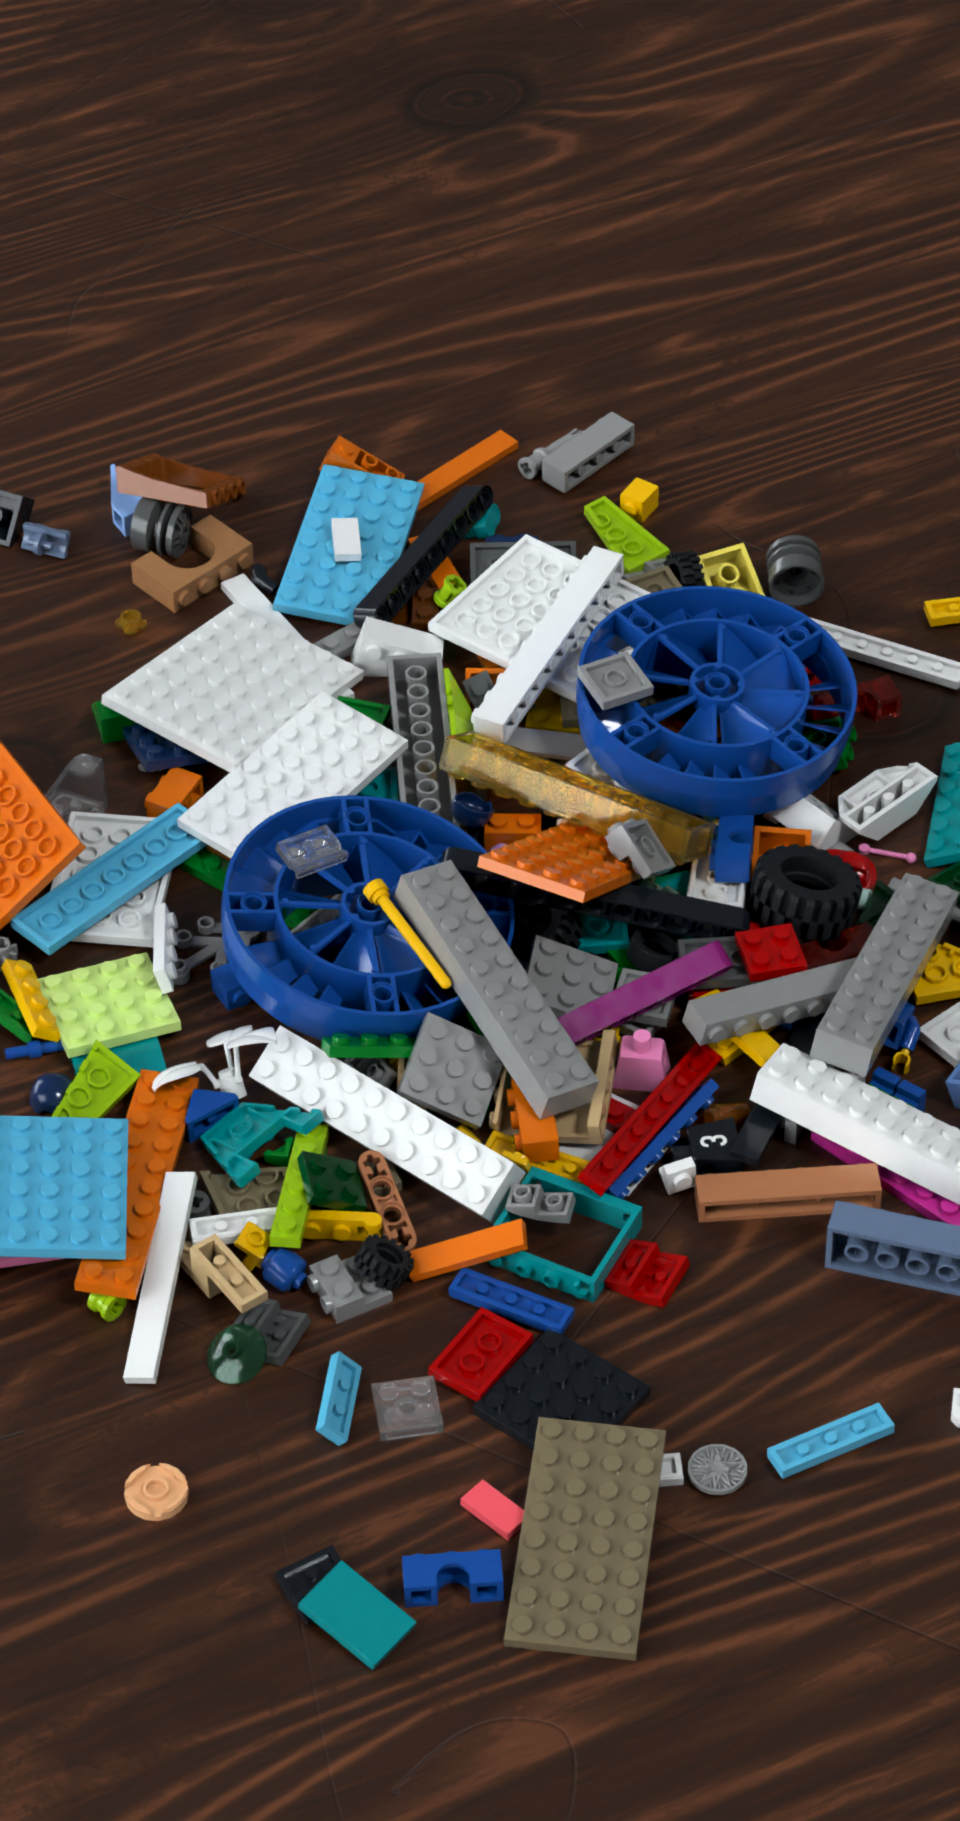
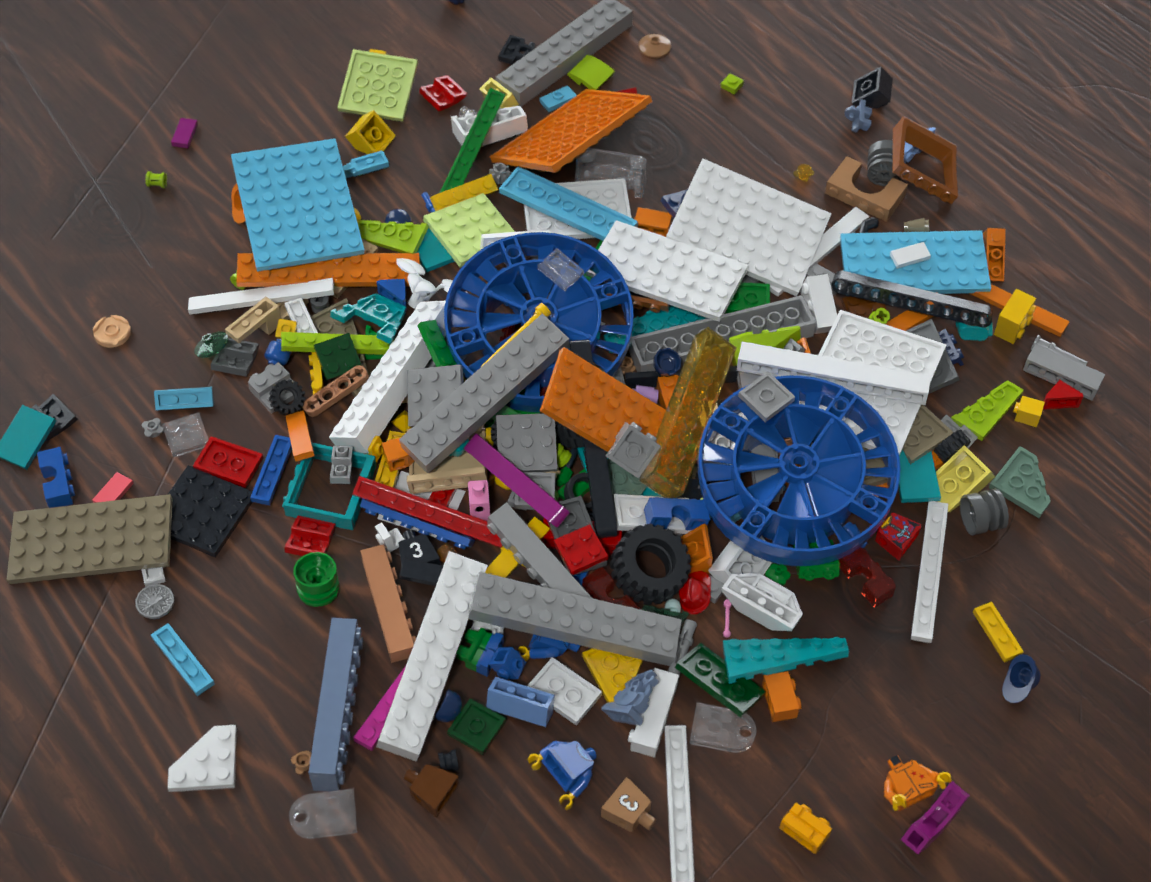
camera: 75 degrees right, 10 degrees up
none -> light grey plate [142,418,163,438]
none -> green wheel [294,552,339,607]
none -> blue brick [489,647,526,680]
none -> green plant [765,564,791,586]
none -> dark tan cone [904,218,929,232]
none -> sand green plate [989,446,1051,518]
none -> yellow brick [994,289,1037,344]
none -> red slope [1043,380,1084,409]

